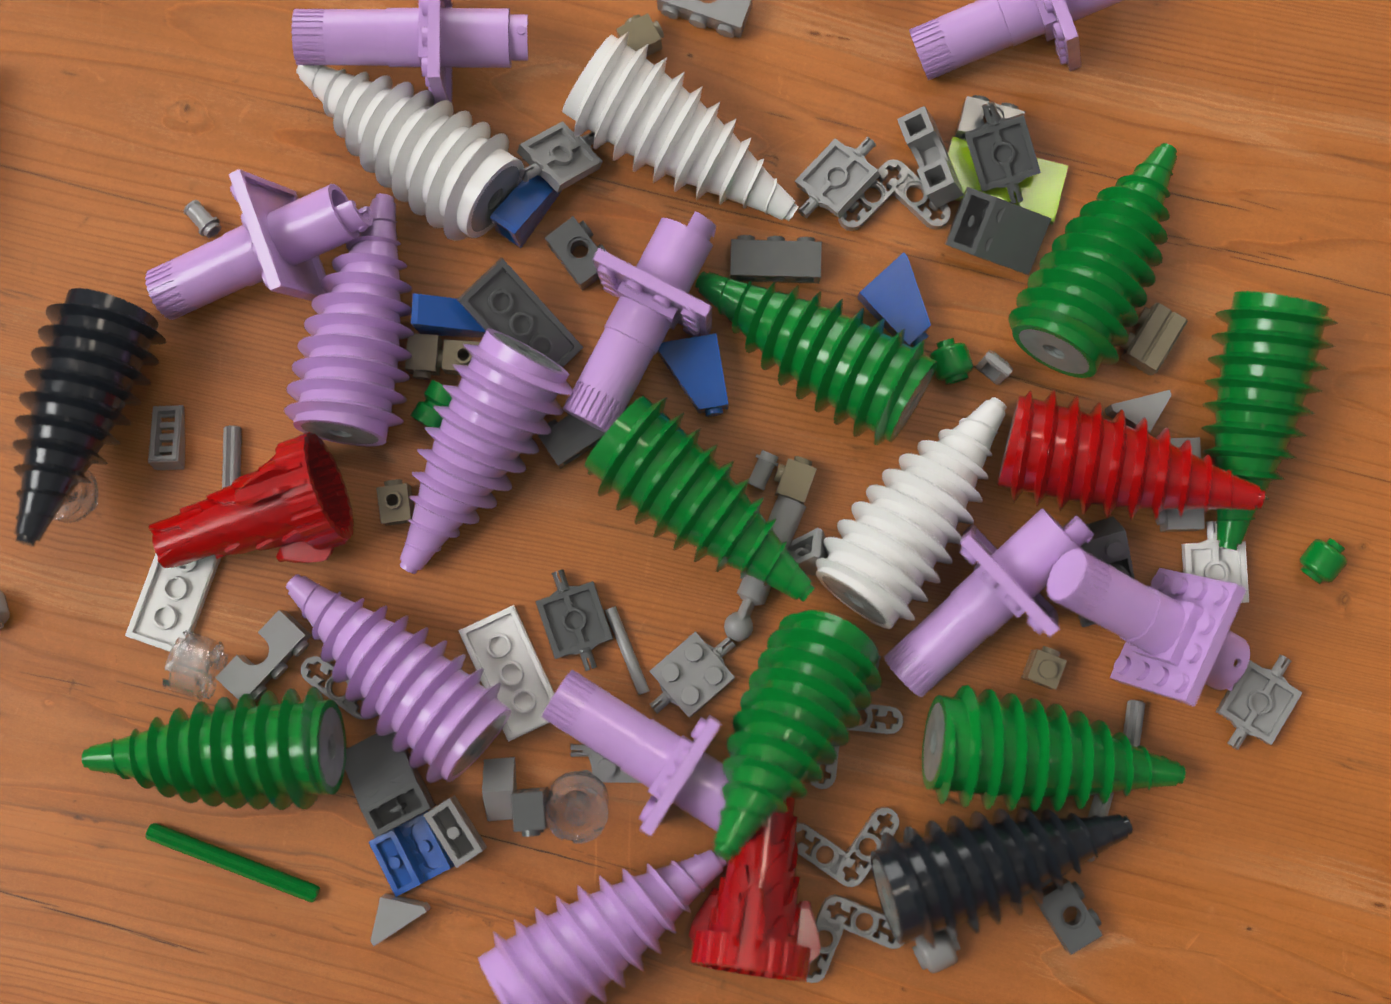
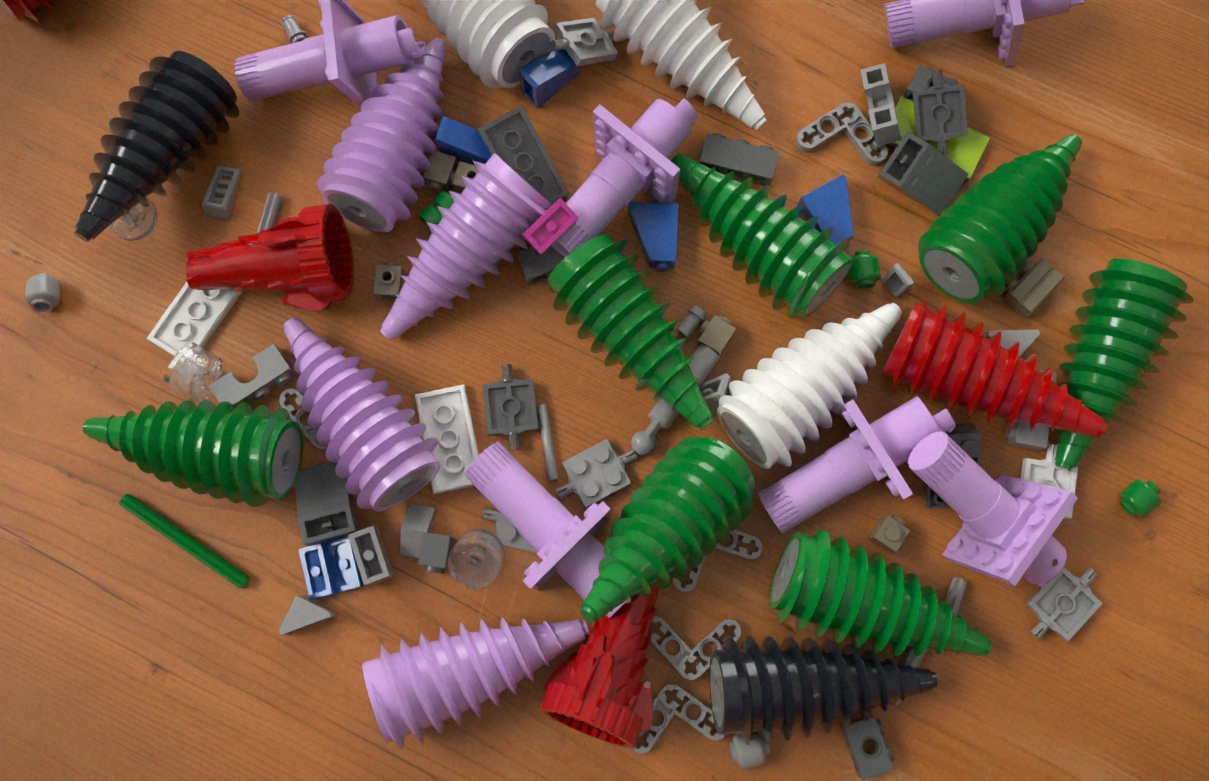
camera: 10 degrees right, 5 degrees down
dark grey brick [544,216,608,291] -> none
light grey plate [795,137,880,219] -> none
none -> dark pink plate [522,198,579,254]

